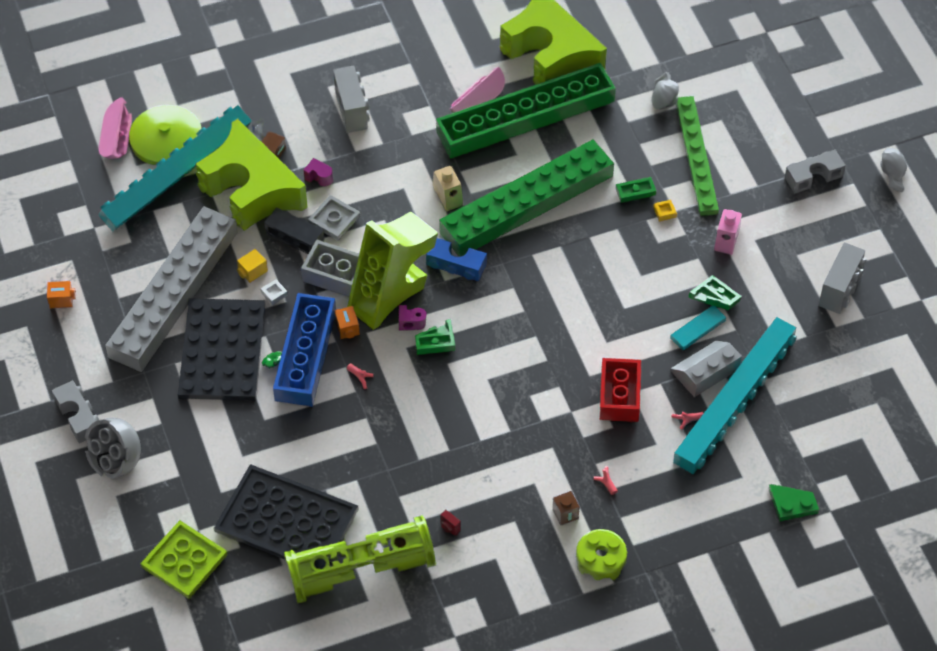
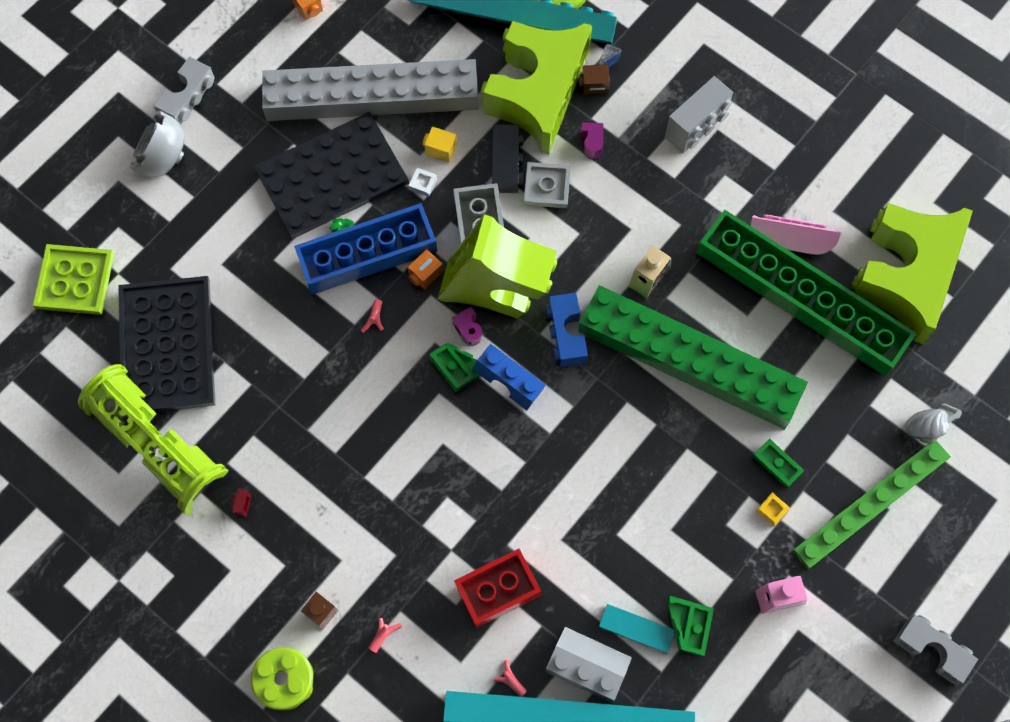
camera: 60 degrees right, 15 degrees up
none -> blue arch [472,344,546,411]

